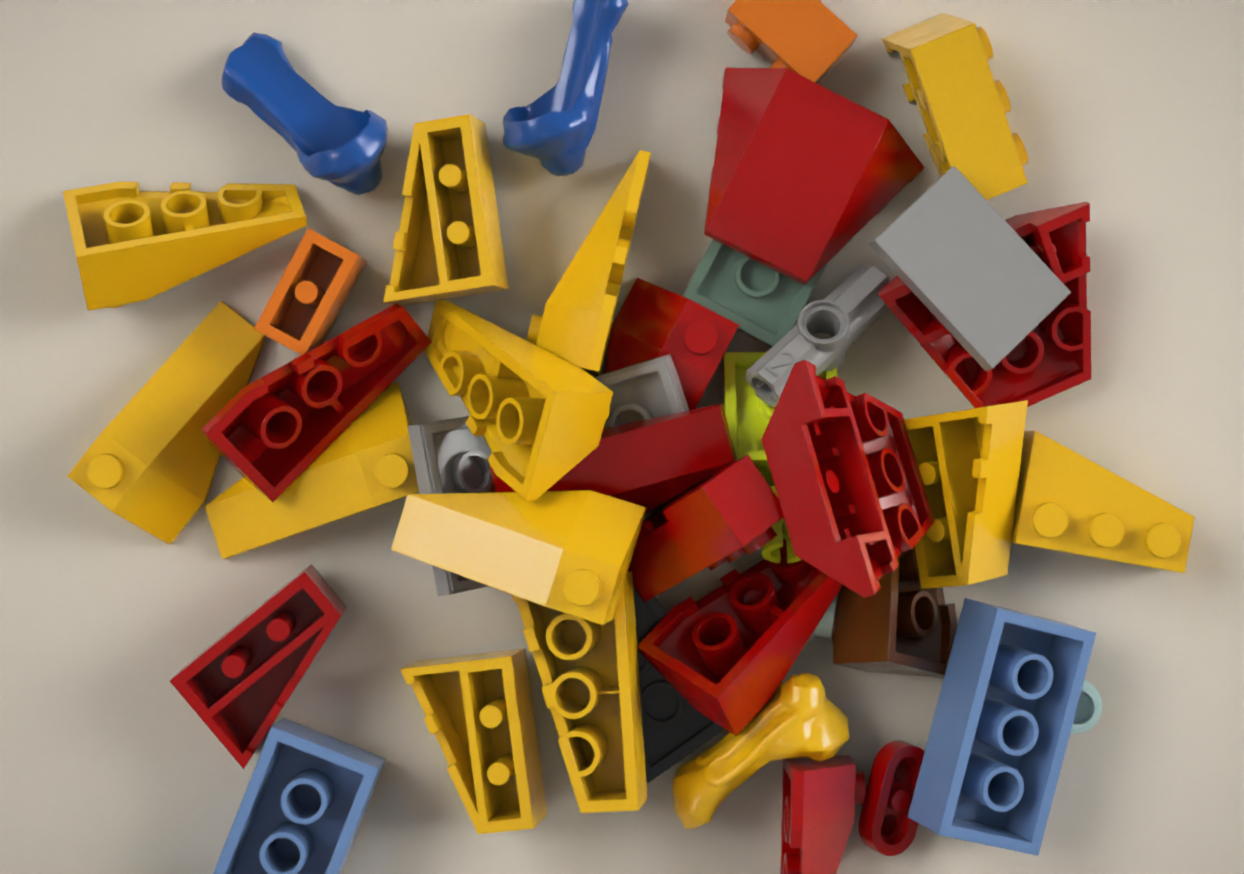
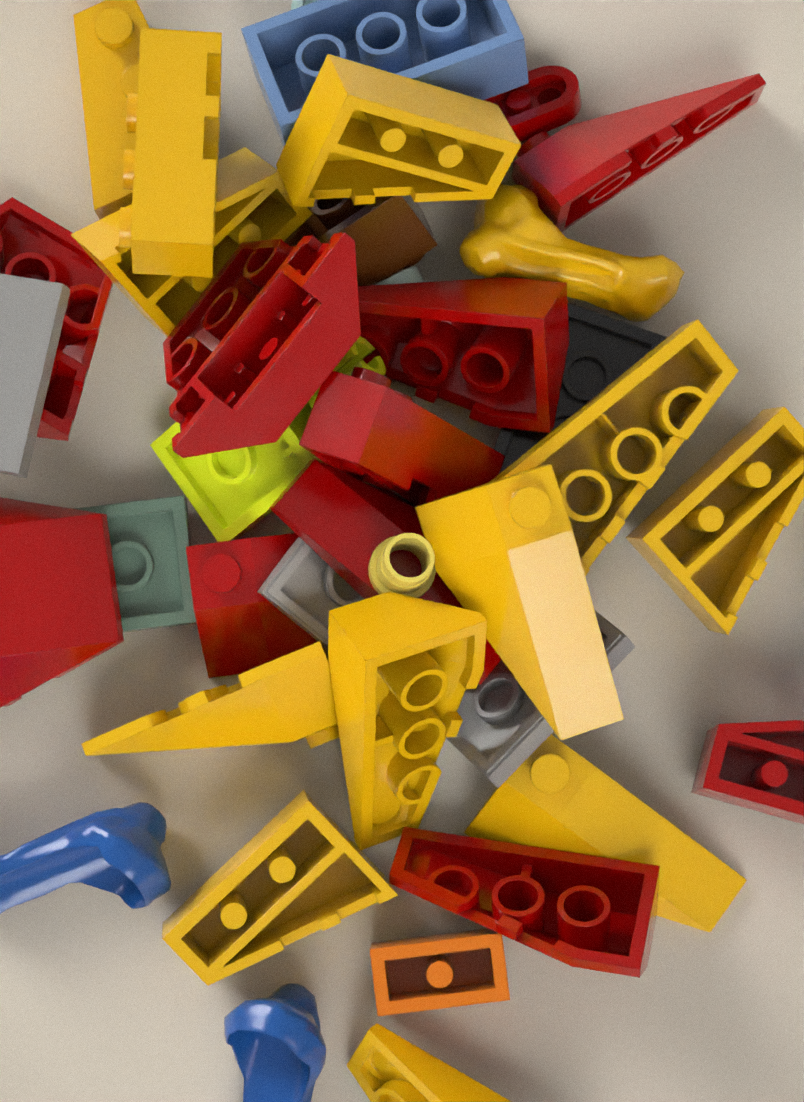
camera: 120 degrees left, 5 degrees down
yellow wedge [67,301,266,545] -> none
light grey piece [746,265,890,408] -> none
none -> yellow wedge [119,28,222,278]
none -> yellow wedge [276,54,521,207]
none -> light yellow piece [368,533,436,598]

